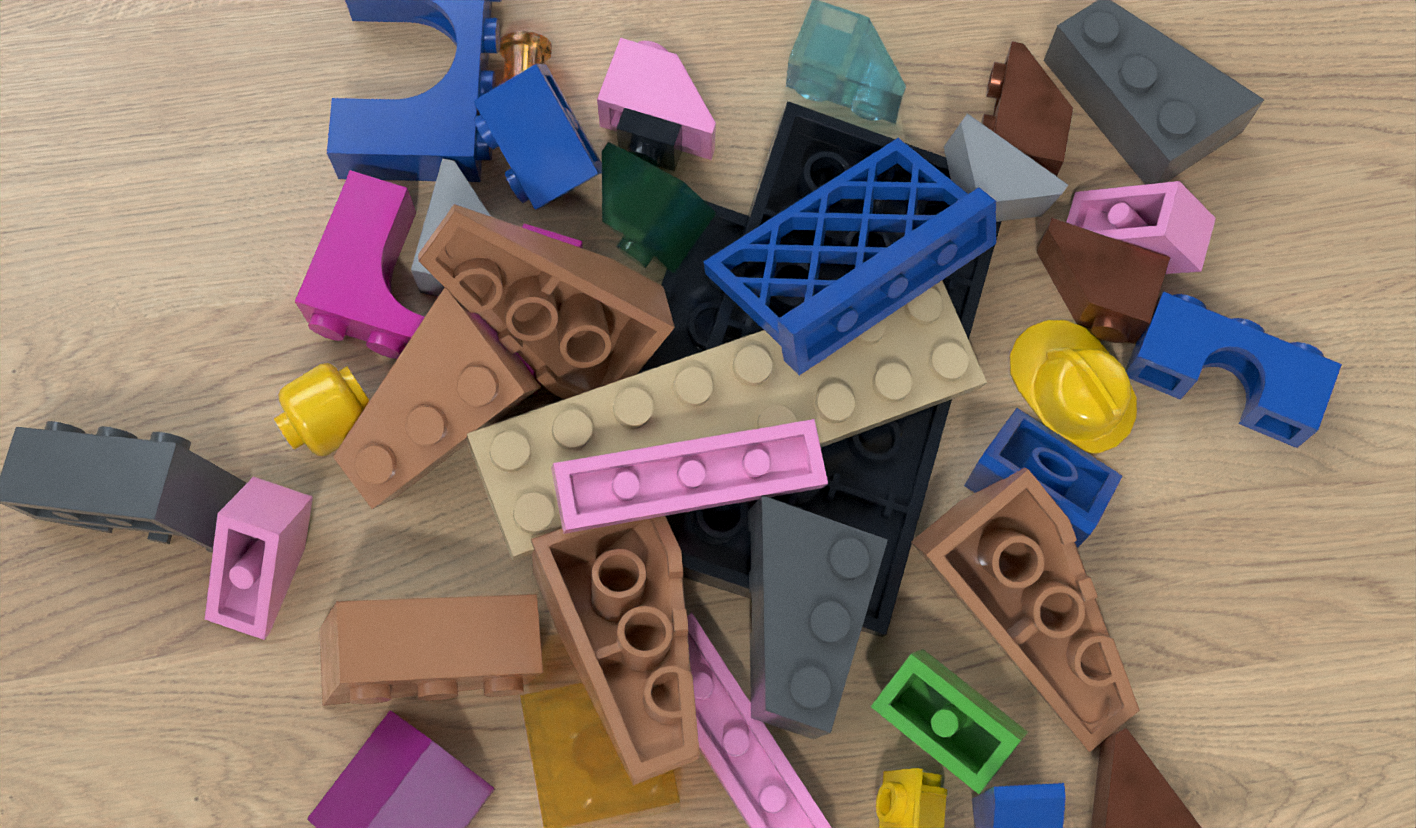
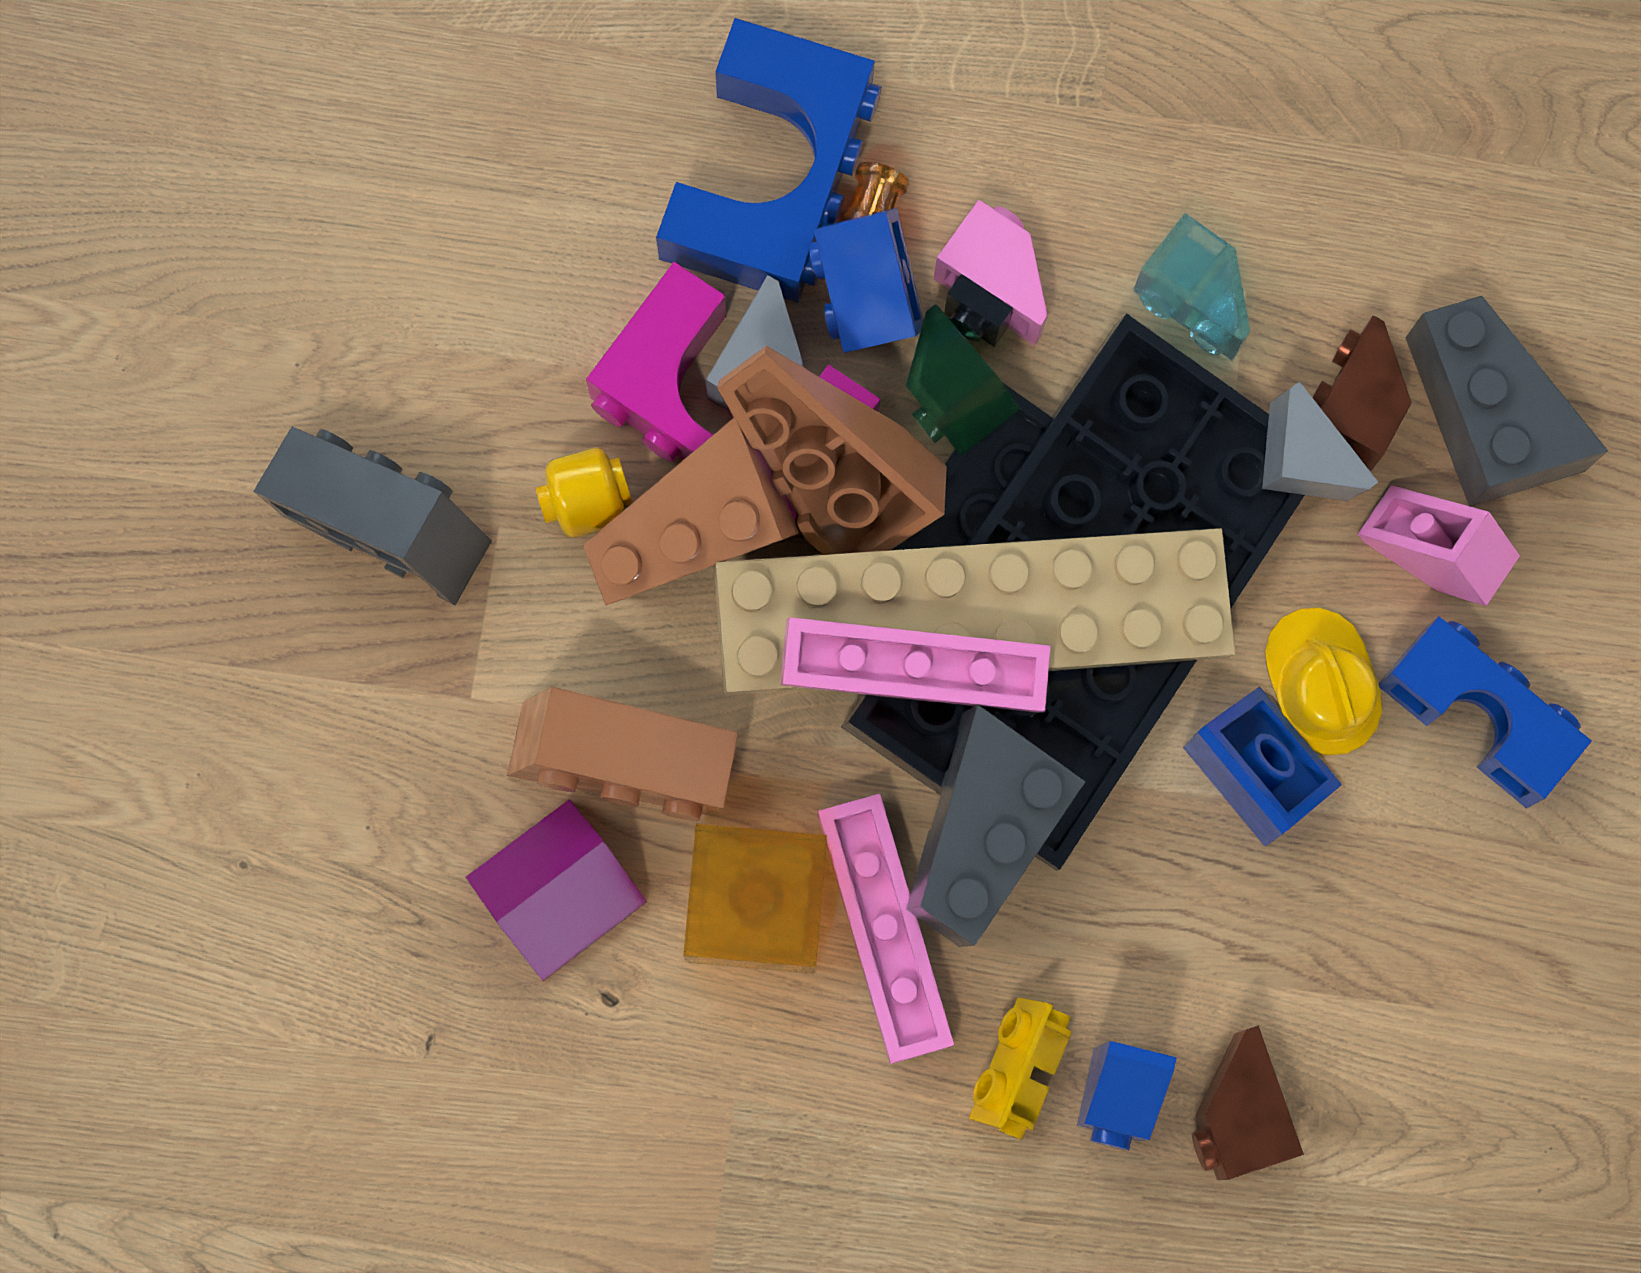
camera: 15 degrees right, 5 degrees up
bright pink slope [205,477,313,640] -> none
nougat wedge [531,516,700,785] -> none
blue fence [703,138,996,376] -> none
bright green brick [871,649,1028,794] -> none
nougat wedge [911,468,1140,752] -> none
copper slope [1037,218,1170,344] -> none

